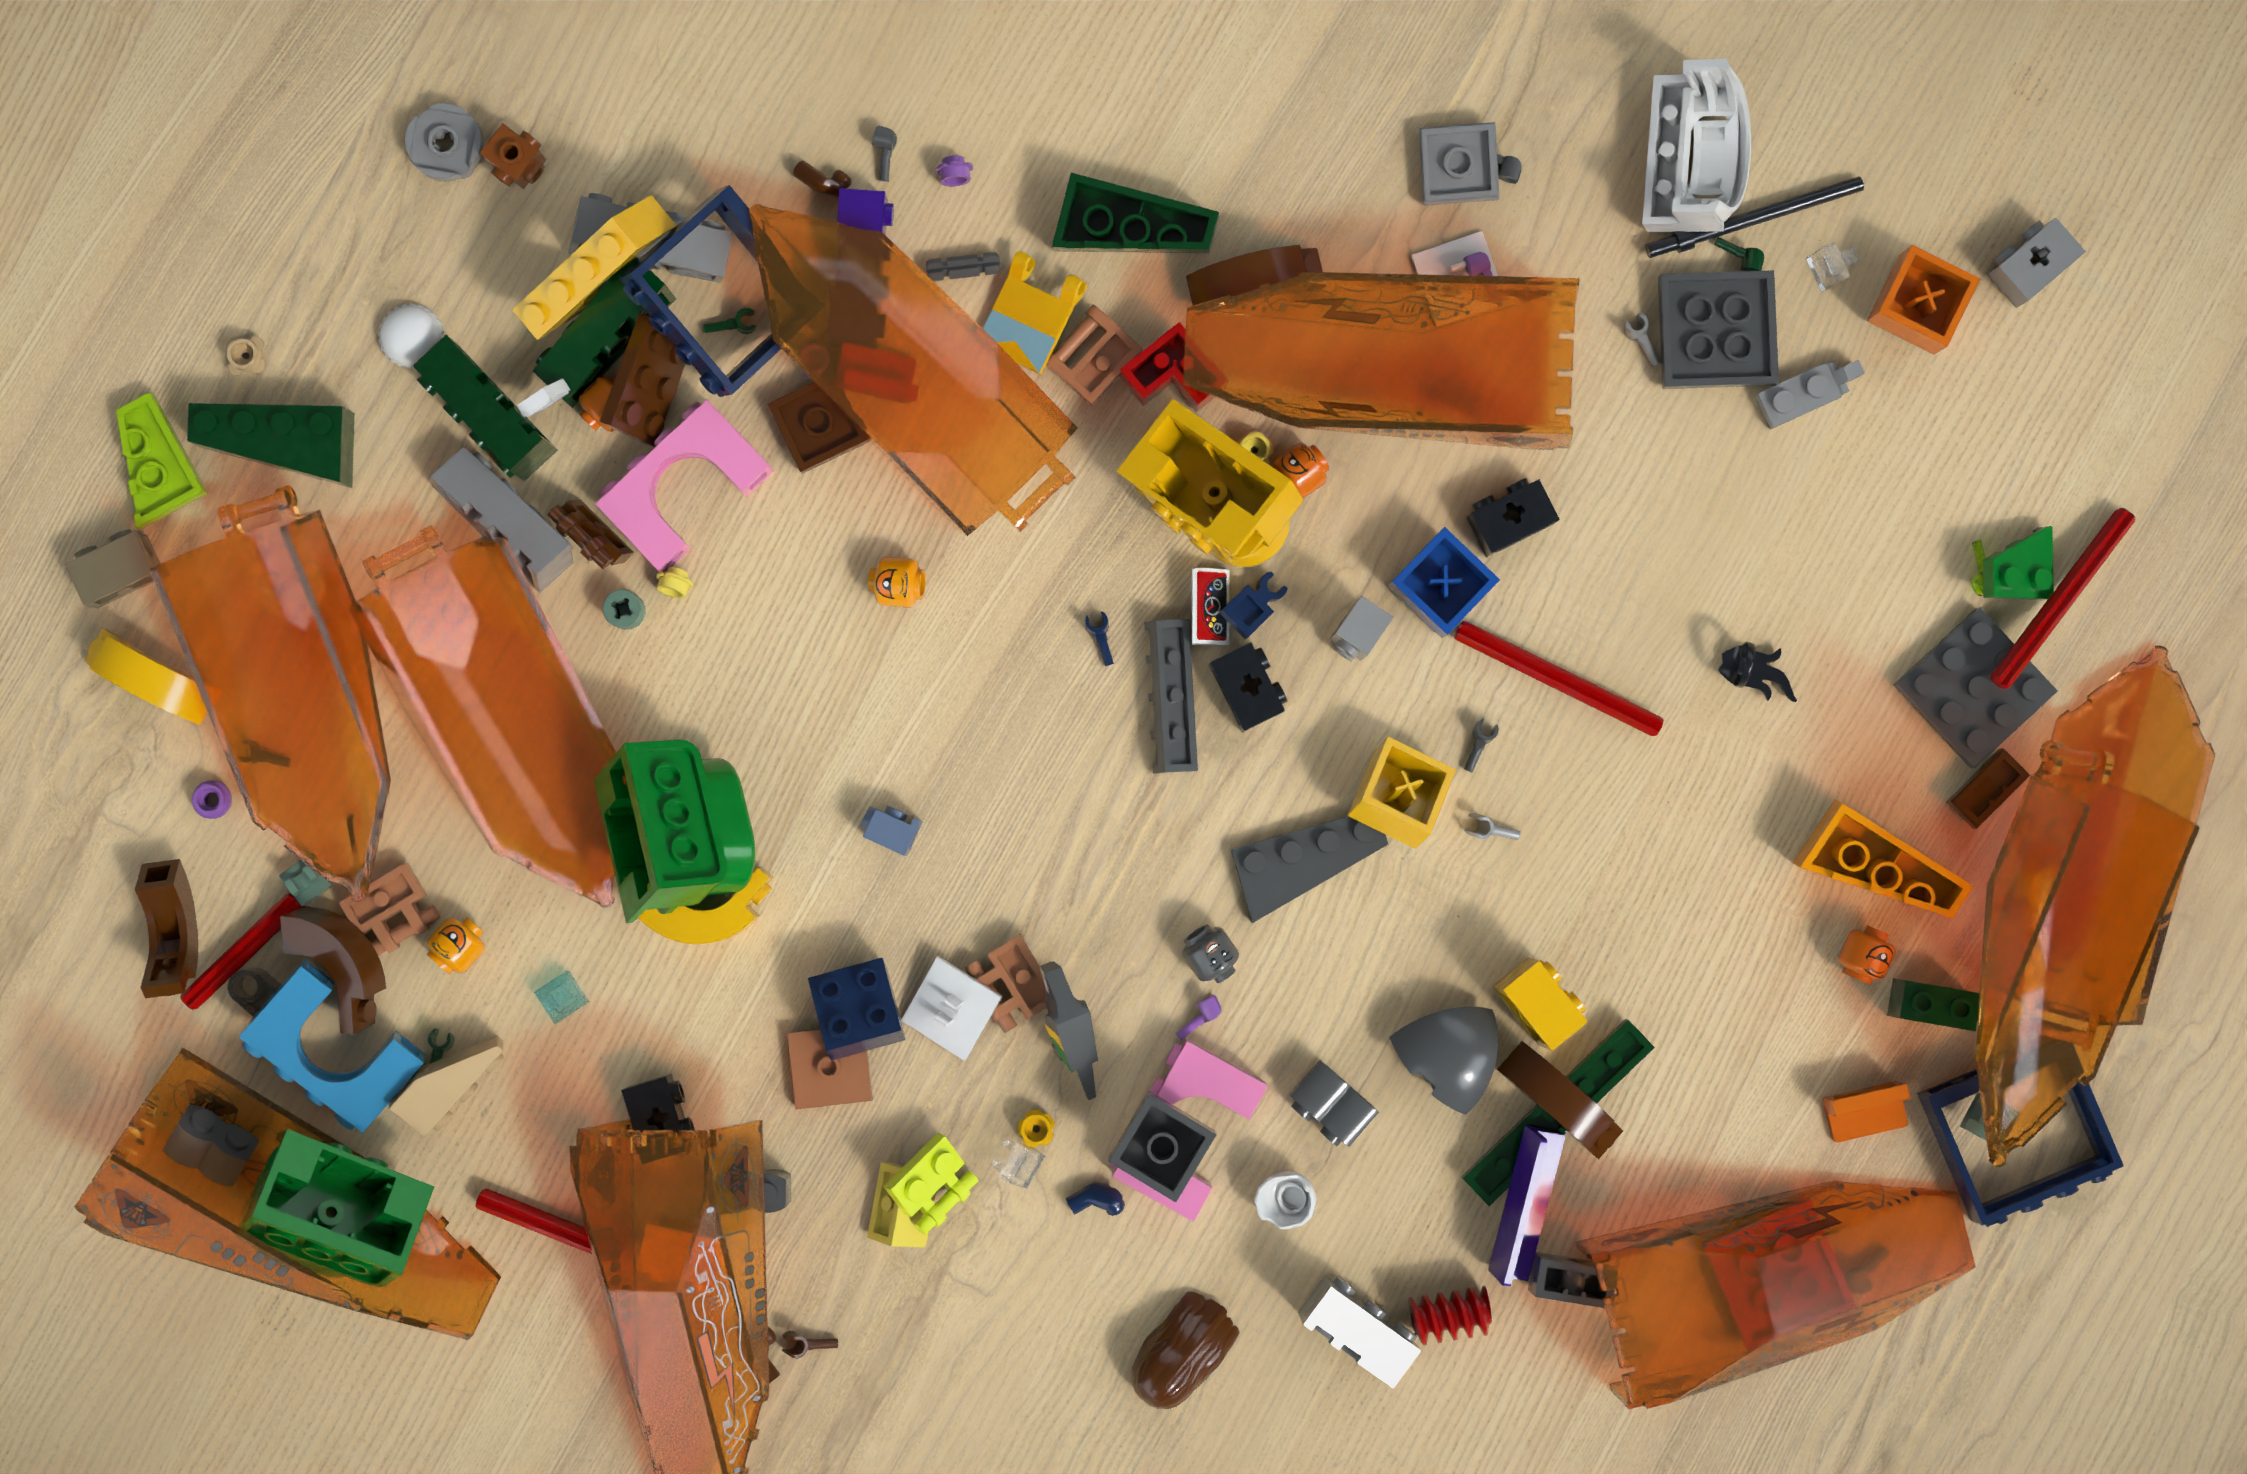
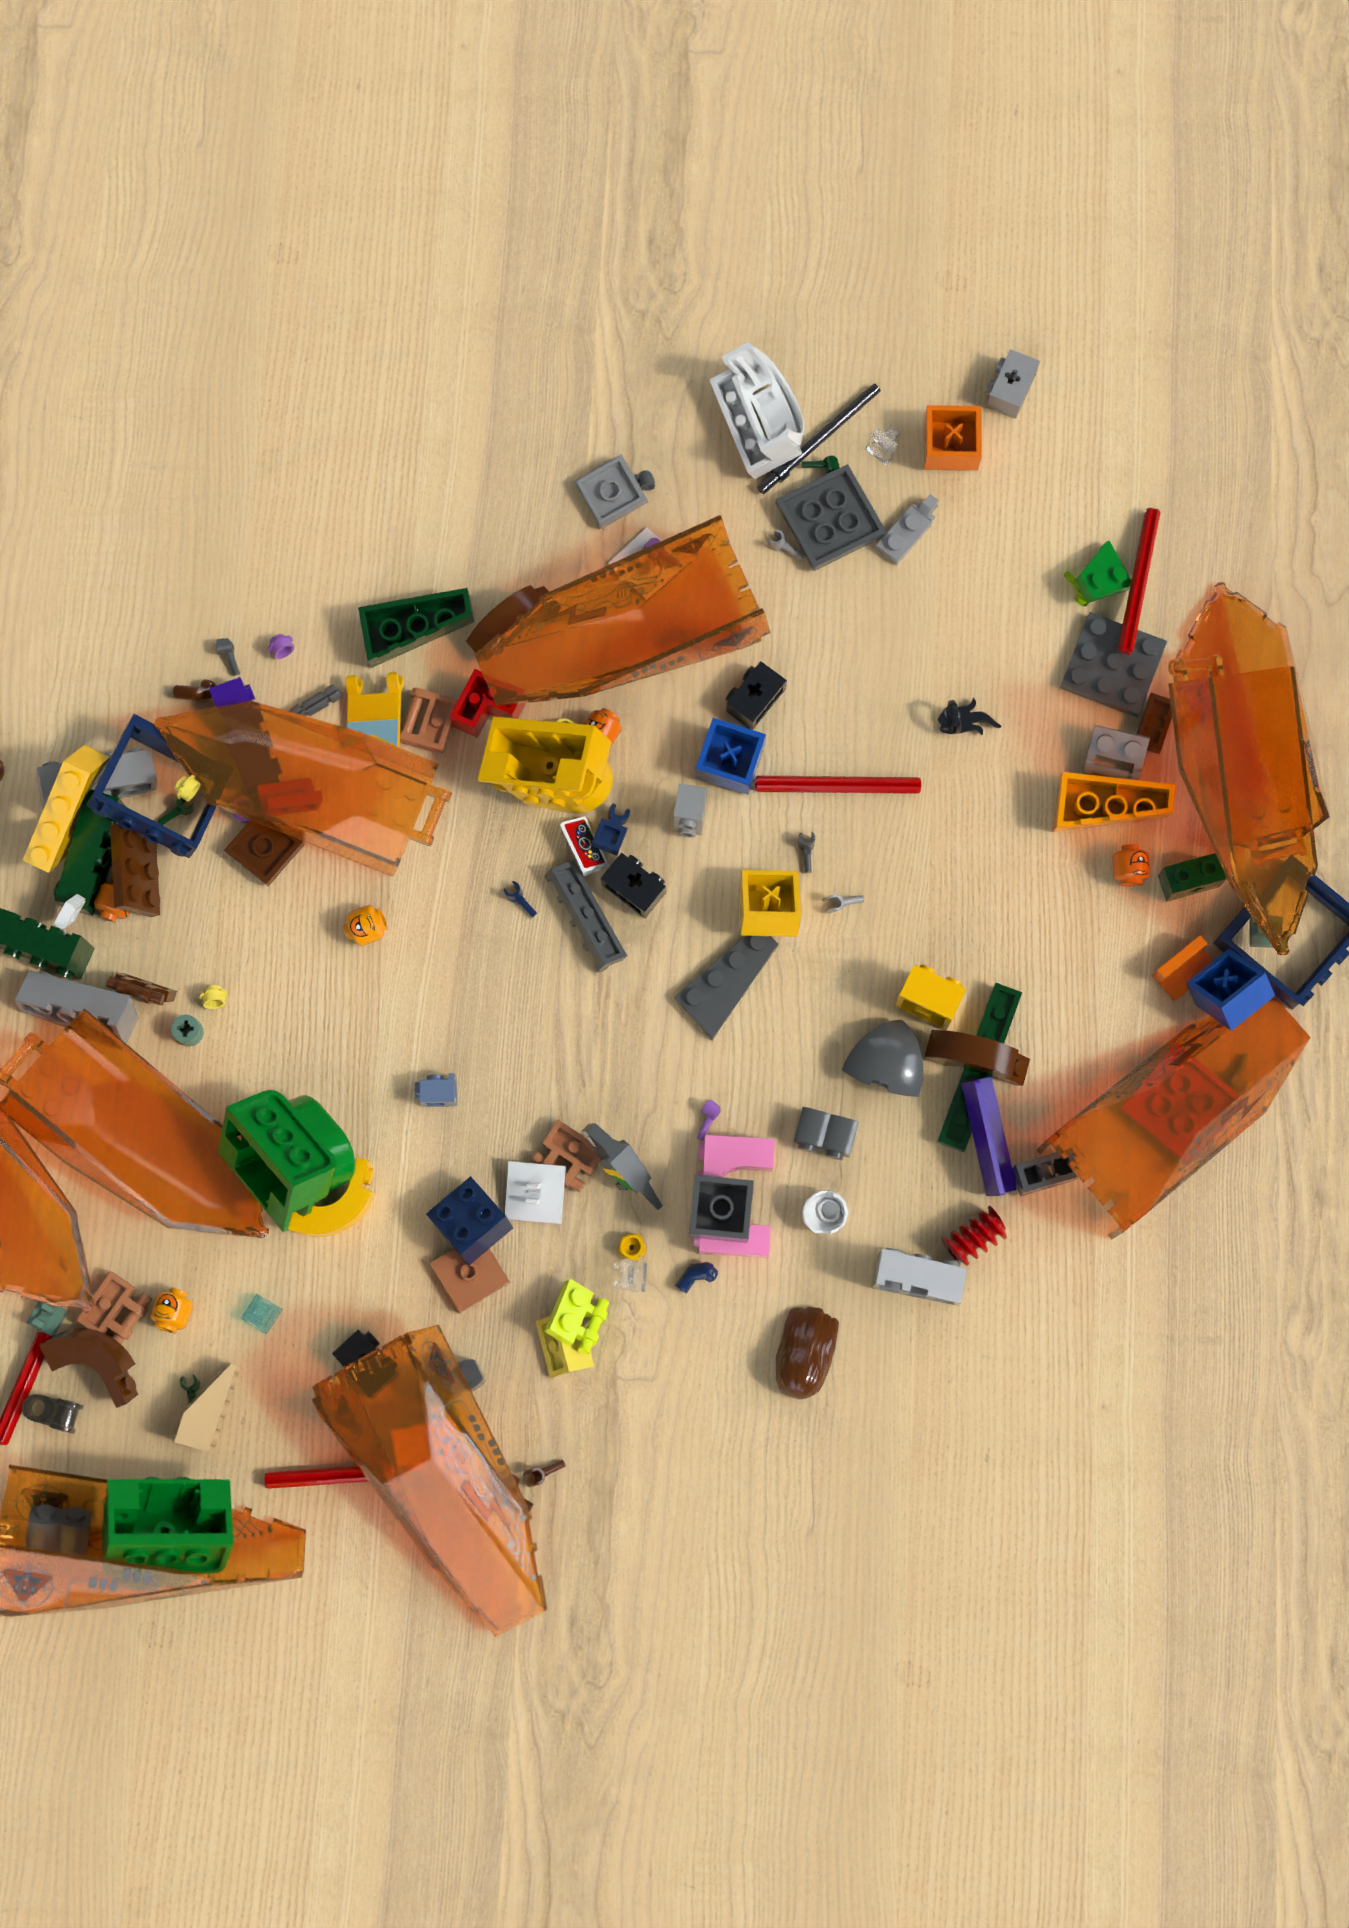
camera: 15 degrees left, 10 degrees down
dark azure arch [239,959,426,1133] -> none
bright pink arch [595,400,774,573] -> none
dark grey head [1182,924,1239,983] -> none
none -> light yellow plate [175,775,201,802]
none -> light grey plate [1082,724,1150,780]
none -> blue brick [1186,948,1275,1031]

